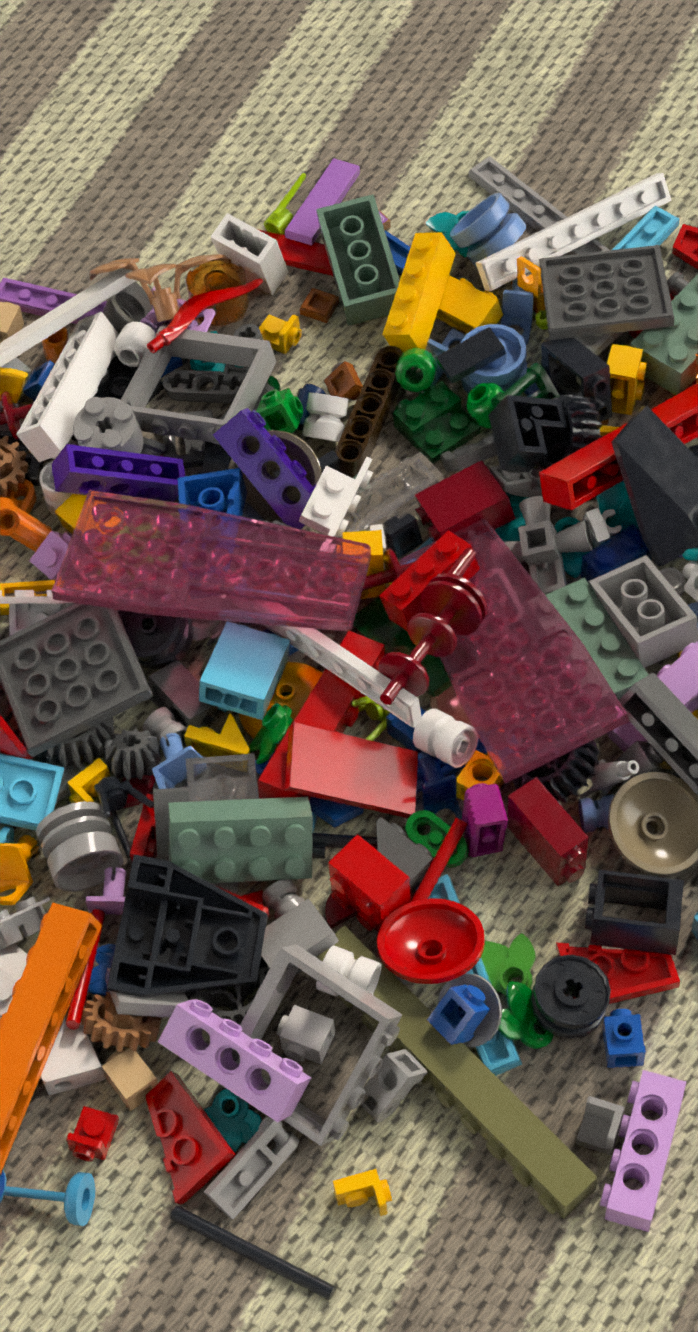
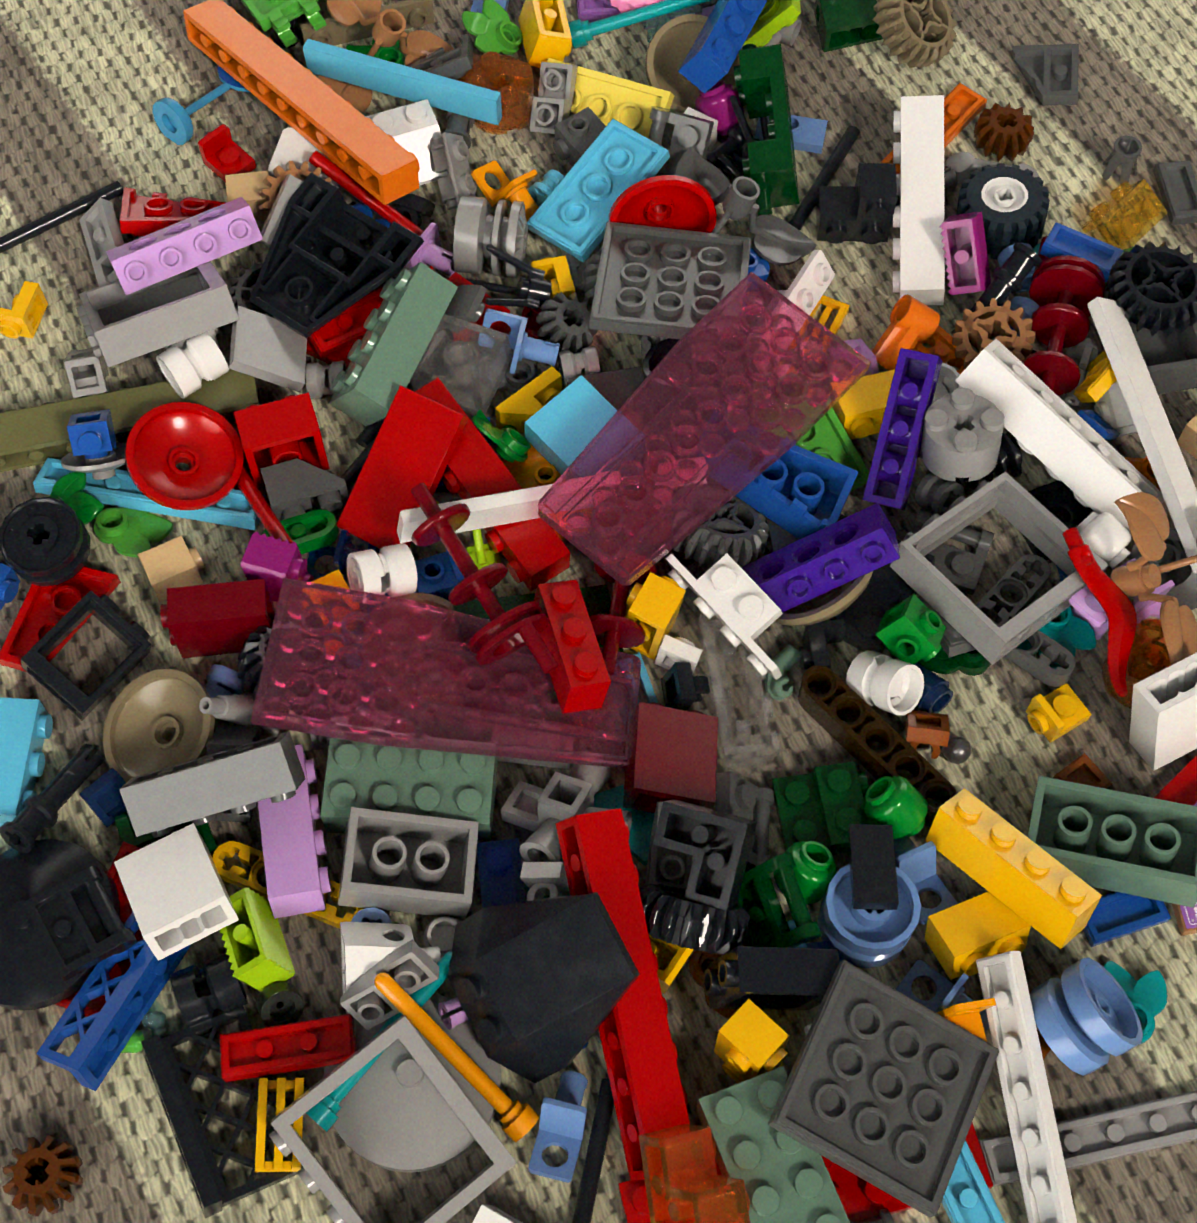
camera: 115 degrees right, 5 degrees up
none -> tan brick [138,535,205,602]

